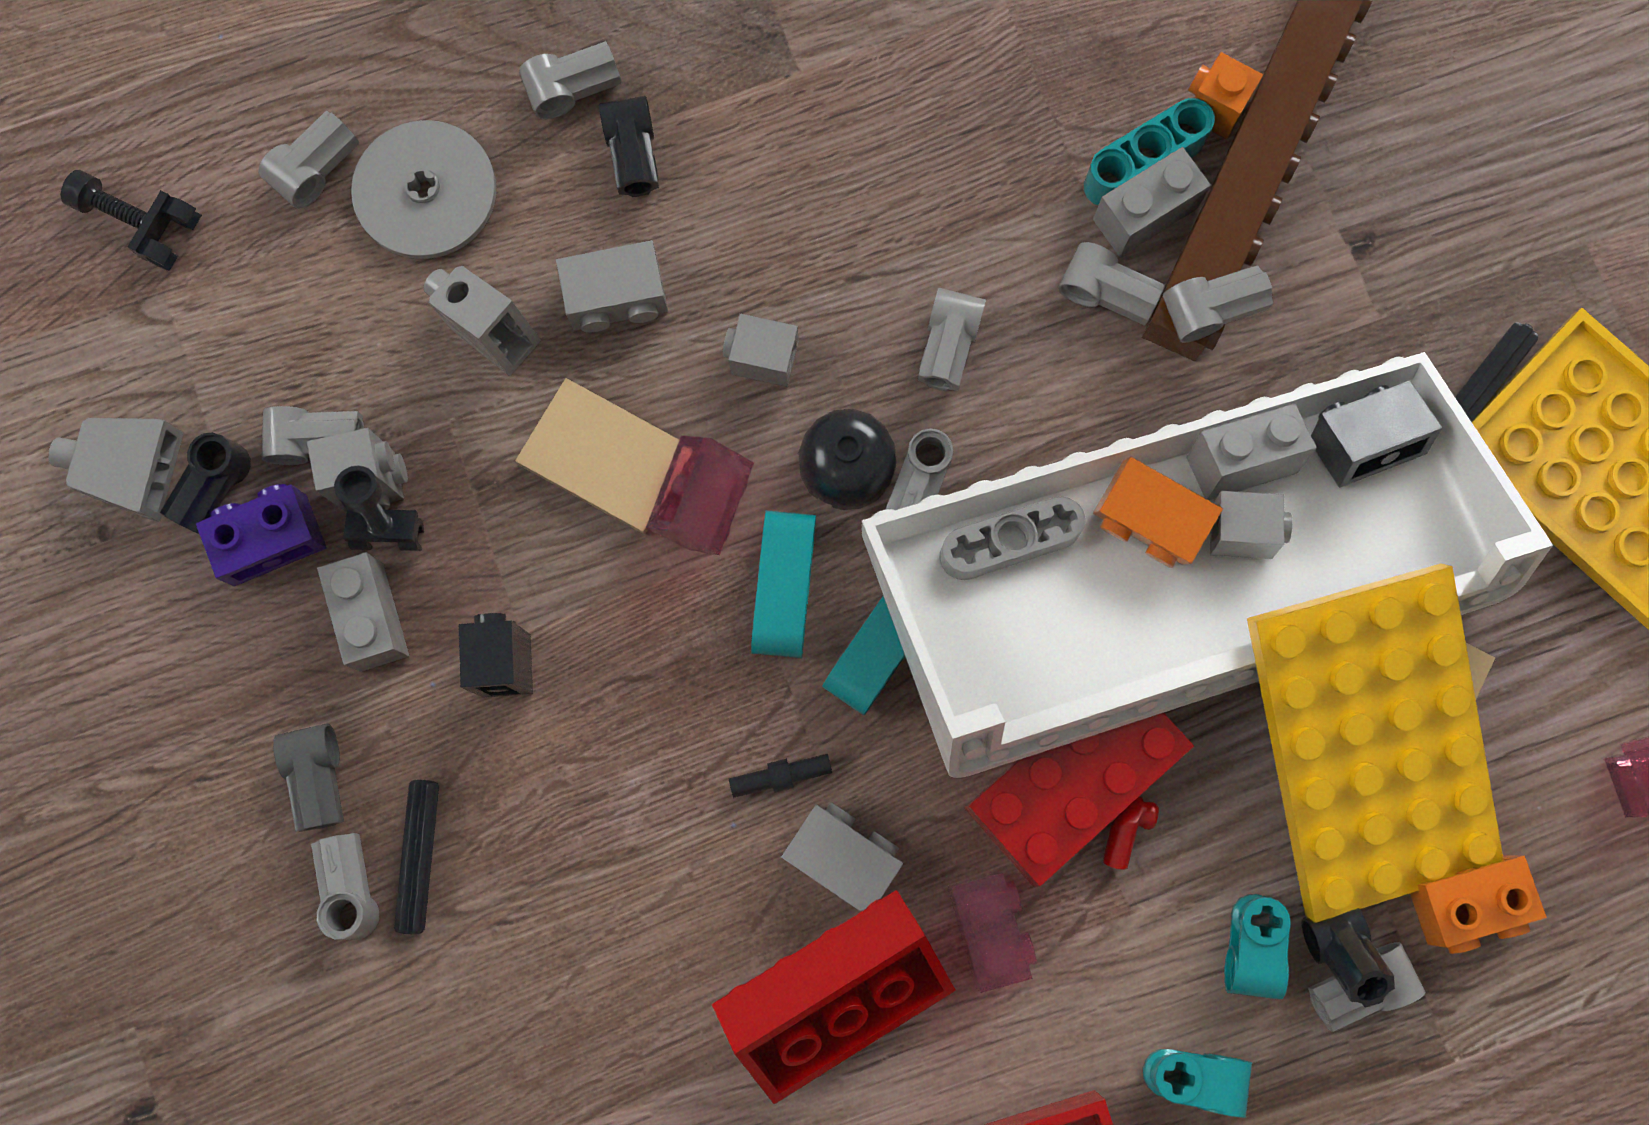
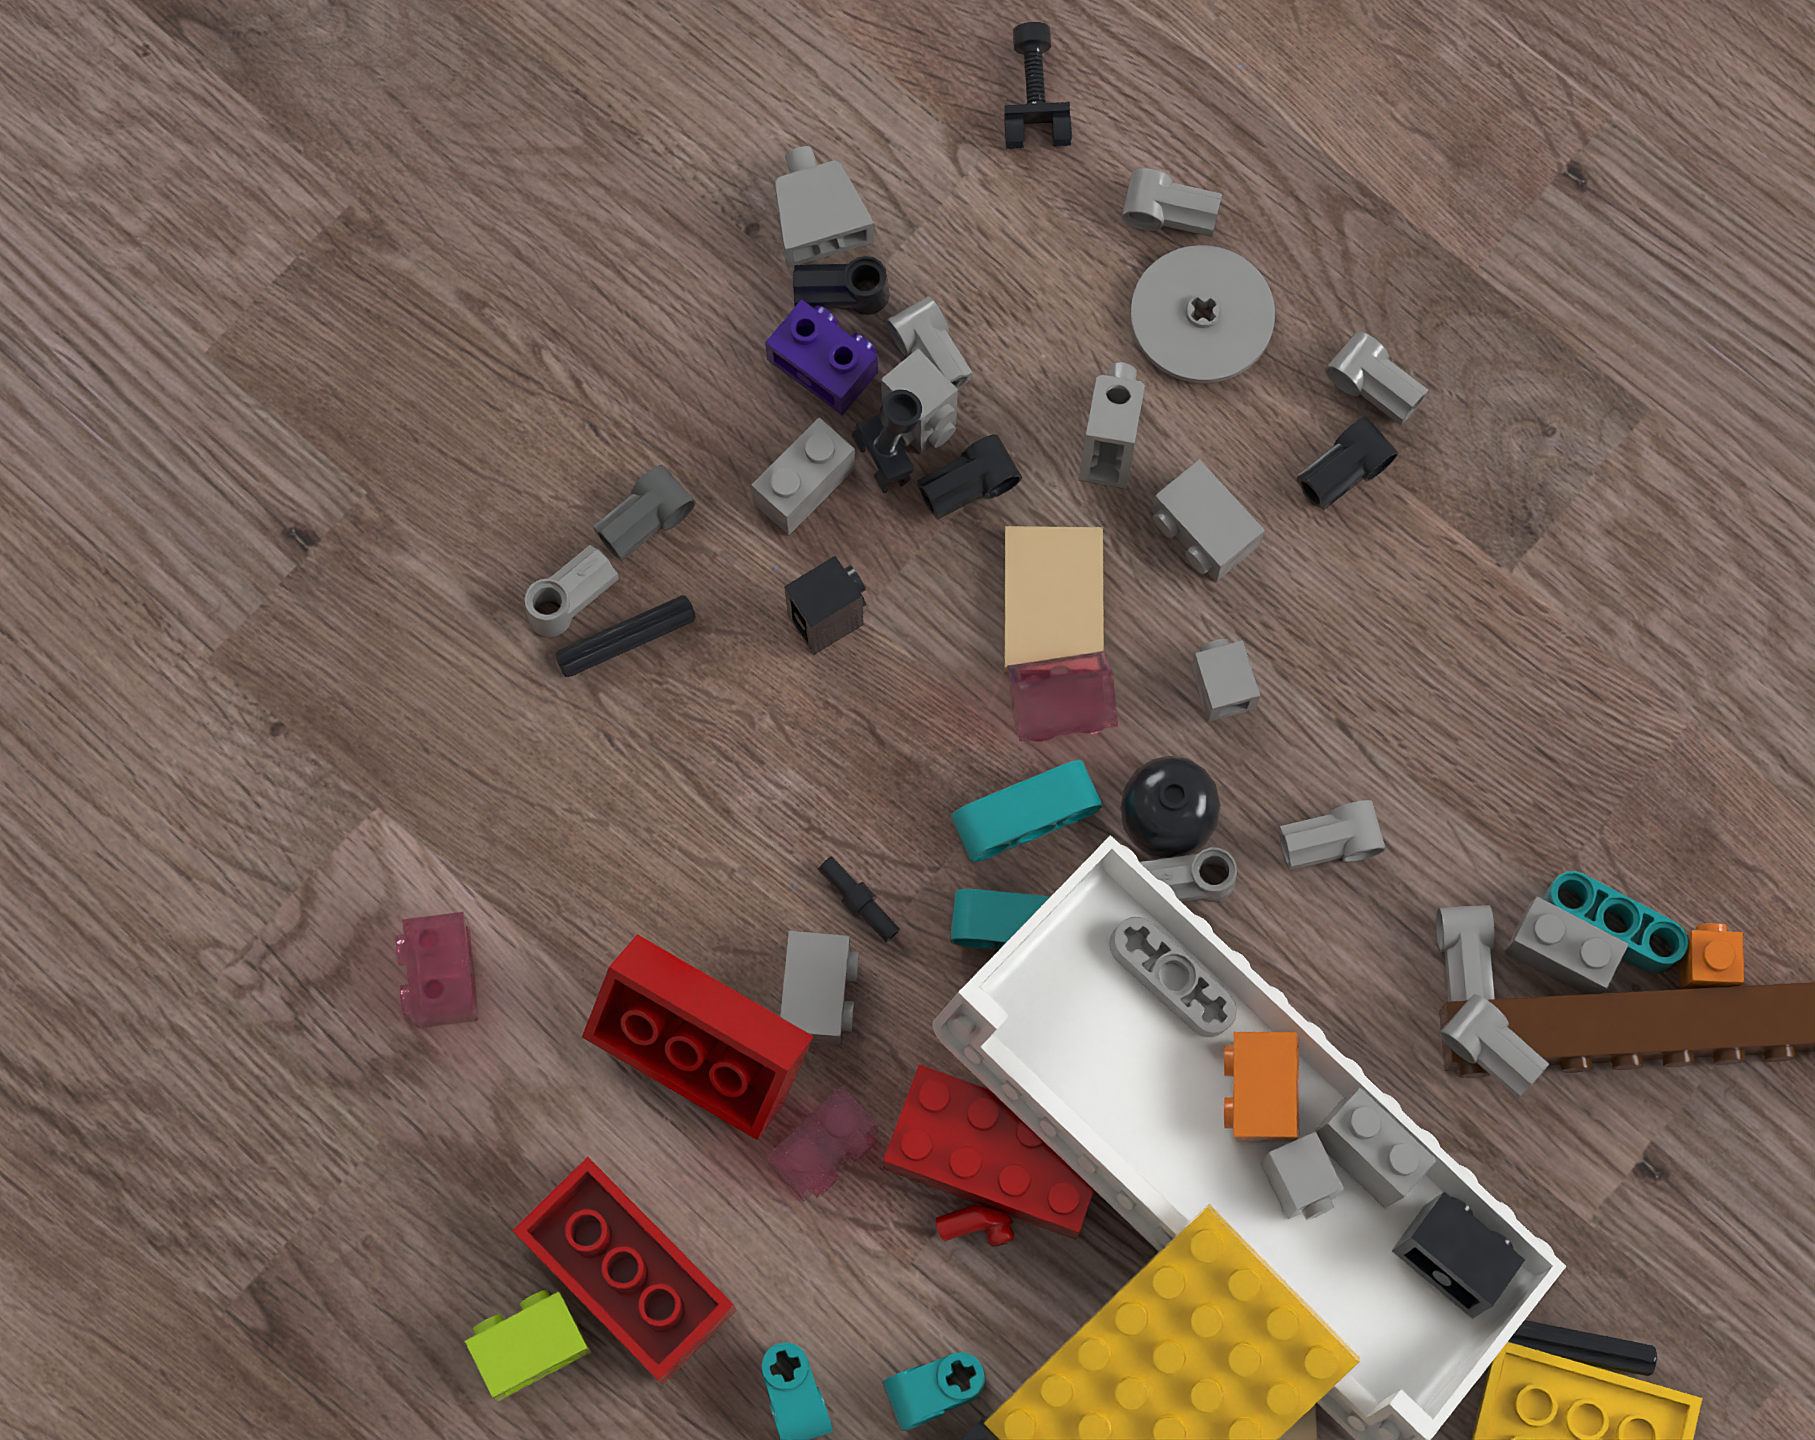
camera: 60 degrees right, 5 degrees down
none -> black piece [917,434,1022,520]

